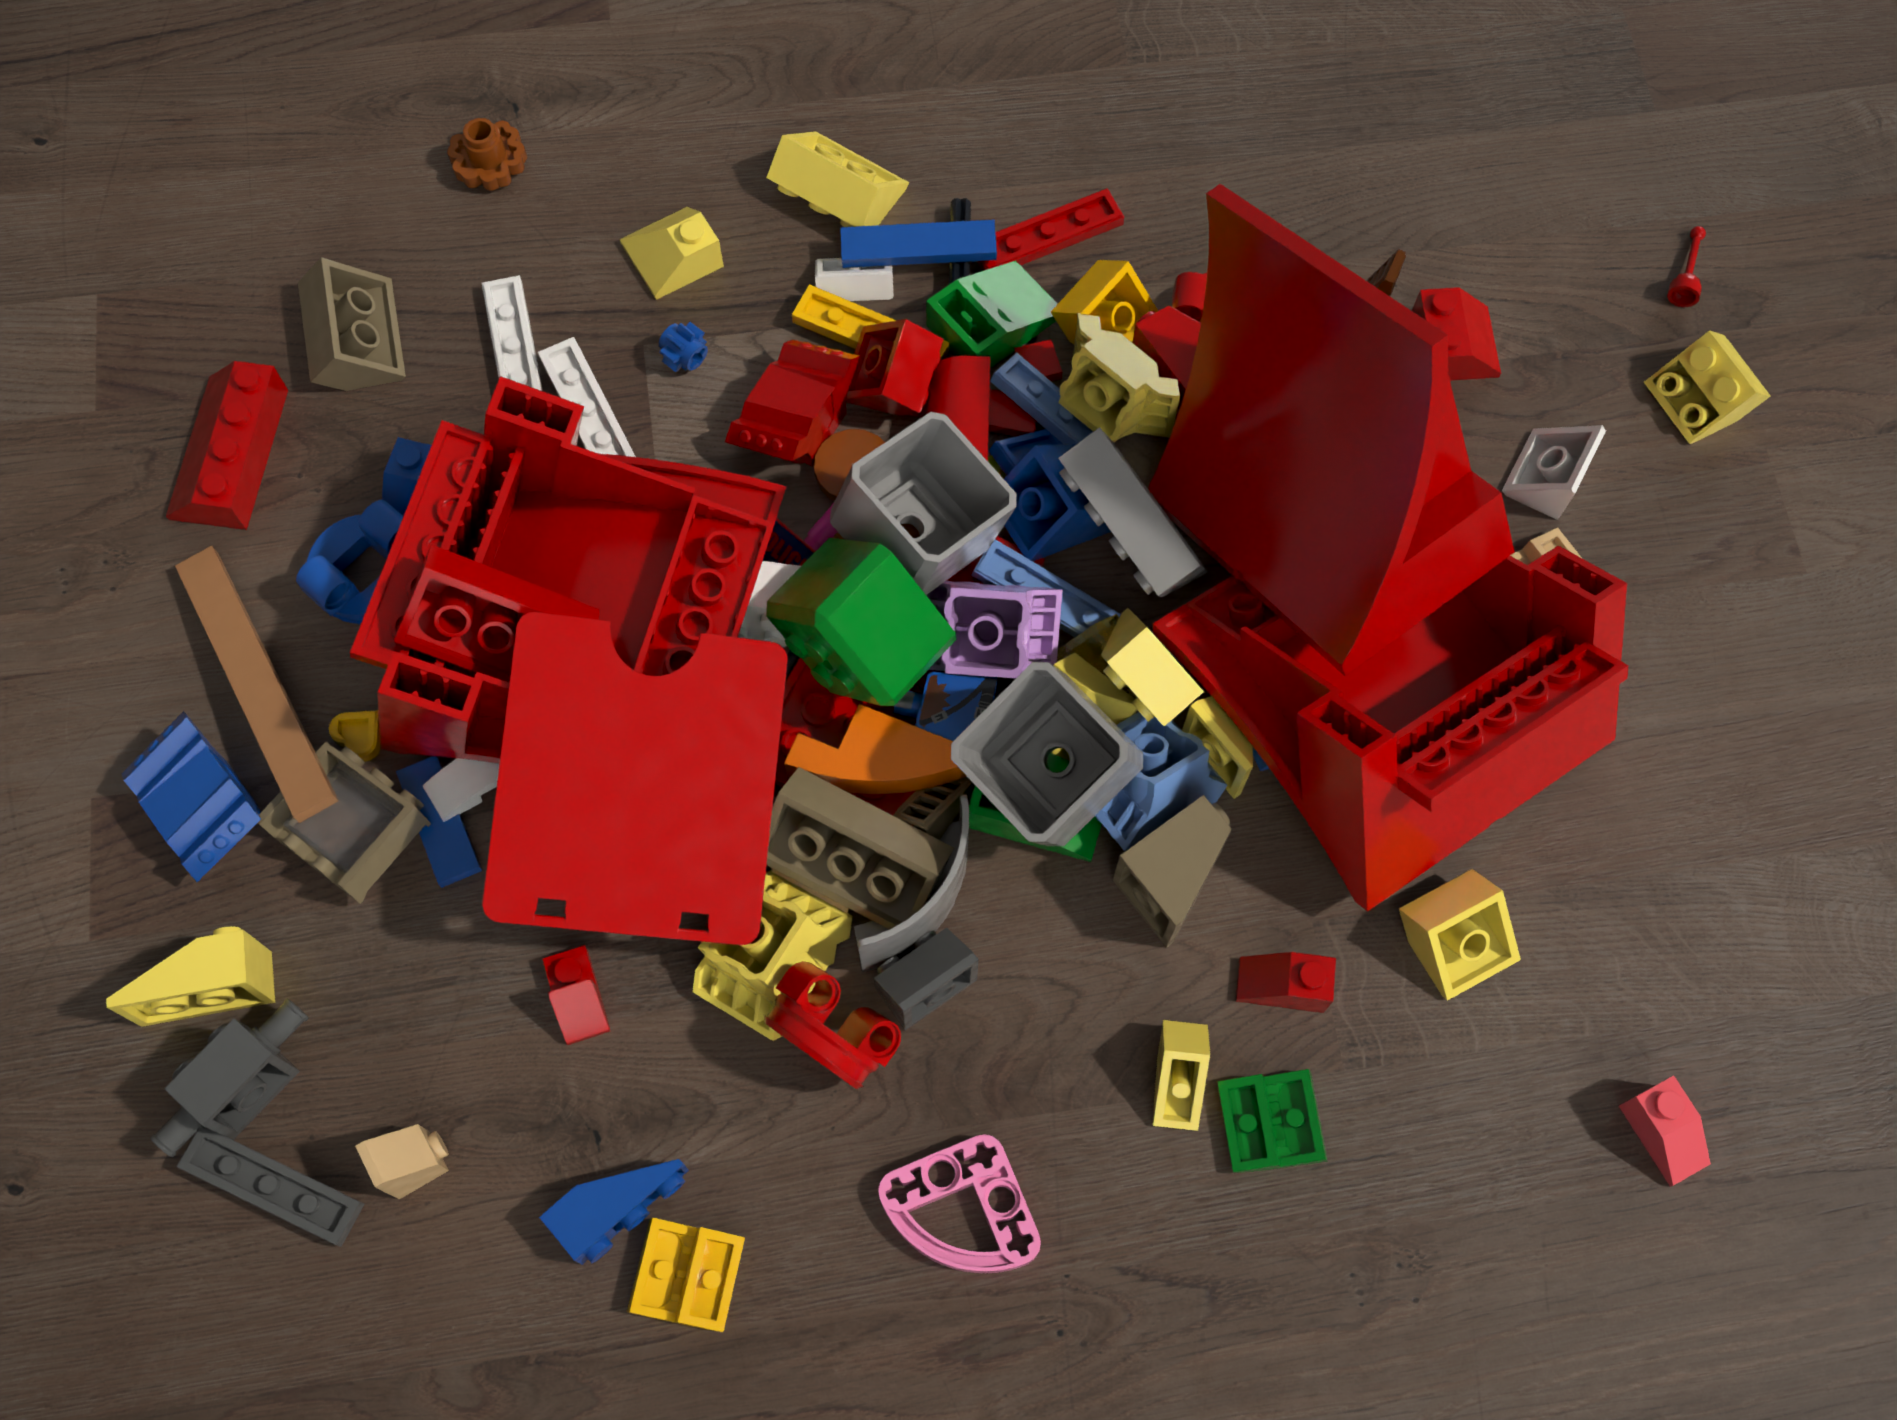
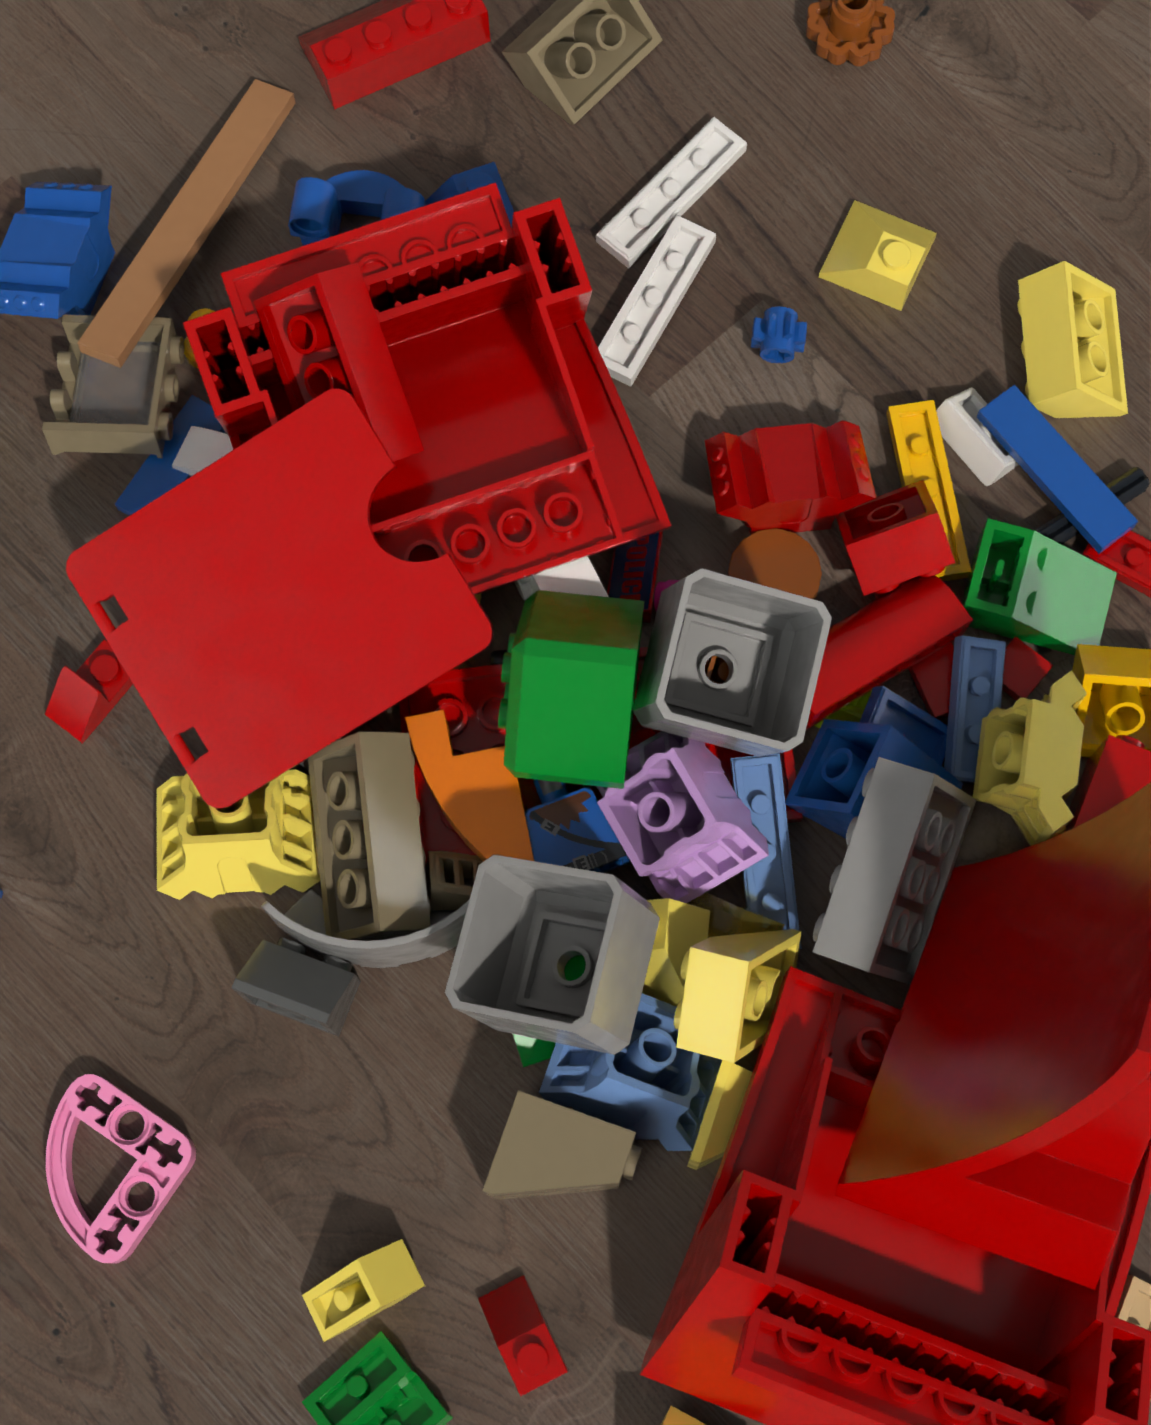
camera: 60 degrees right, 5 degrees up
red piece [764,961,901,1089] -> none

